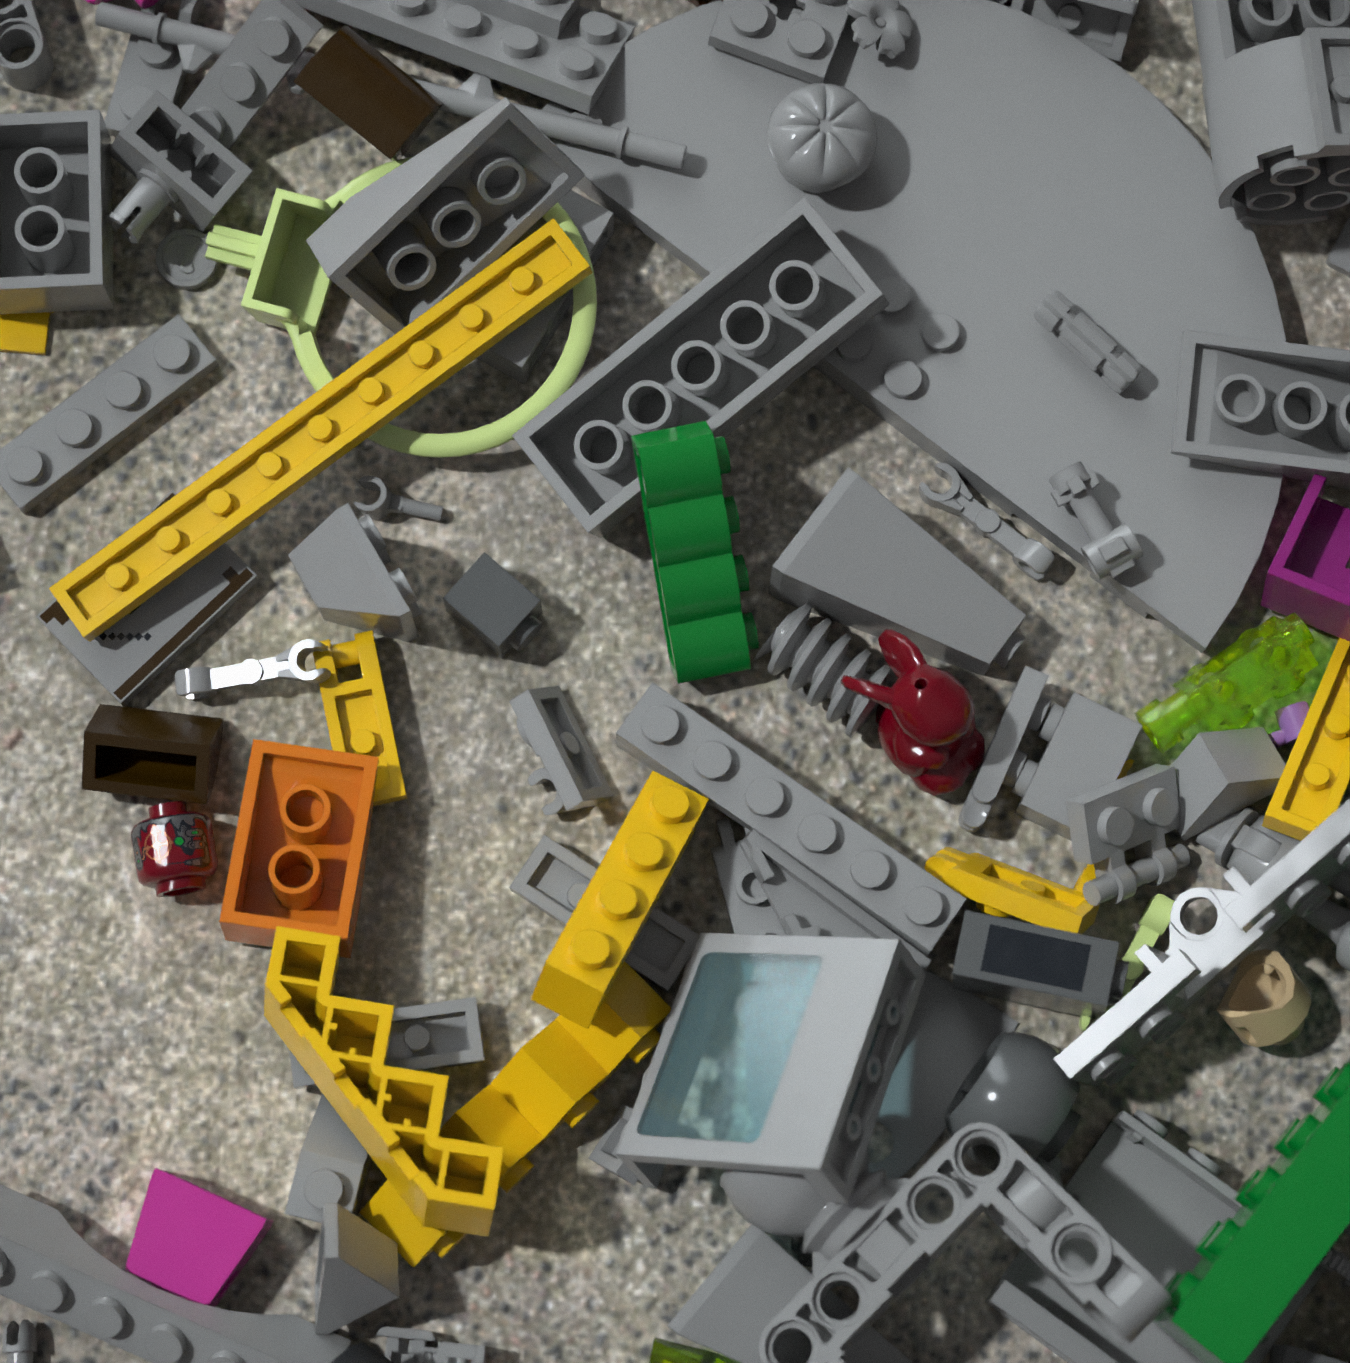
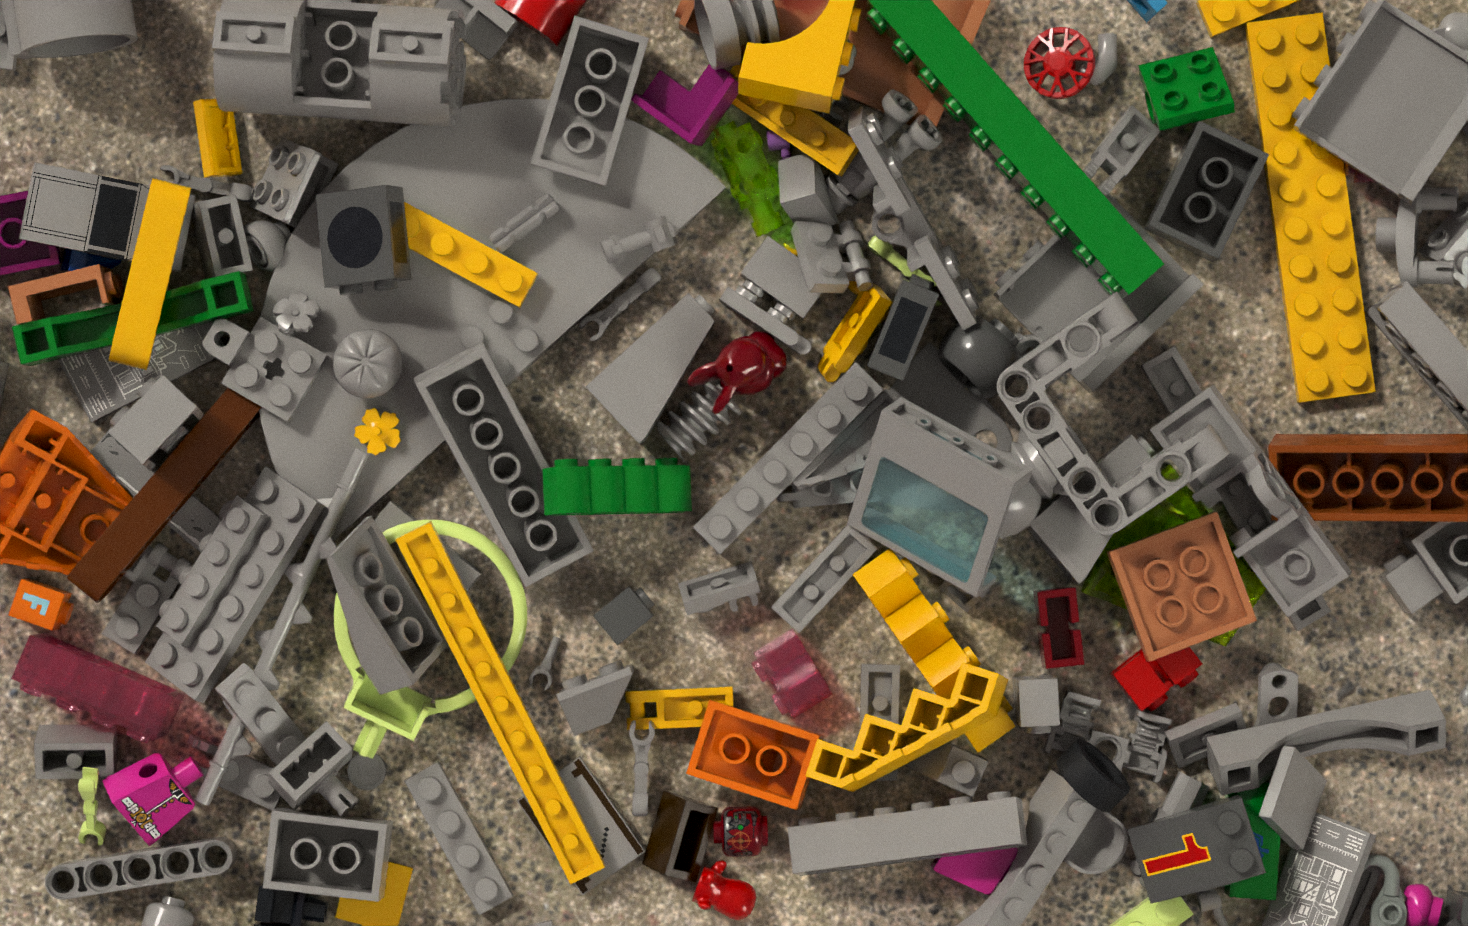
camera: 80 degrees left, 10 degrees up
dark brown brick [293,26,444,161] -> none
light grey slope [314,1203,399,1334] -> none
yellow brick [530,770,709,1029] -> none
tan piece [1216,949,1311,1047] -> none
none -> dark grey brick [316,185,412,295]
none -> yellow plant [354,408,401,456]
none -> yellow plate [404,202,538,308]
none -> red animal [692,860,757,920]
none -> clear pink brick [751,628,833,719]
none -> light grey brick [787,791,1028,876]
none -> light grey brick [1012,675,1060,734]
none -> dark red piece [1033,586,1085,669]

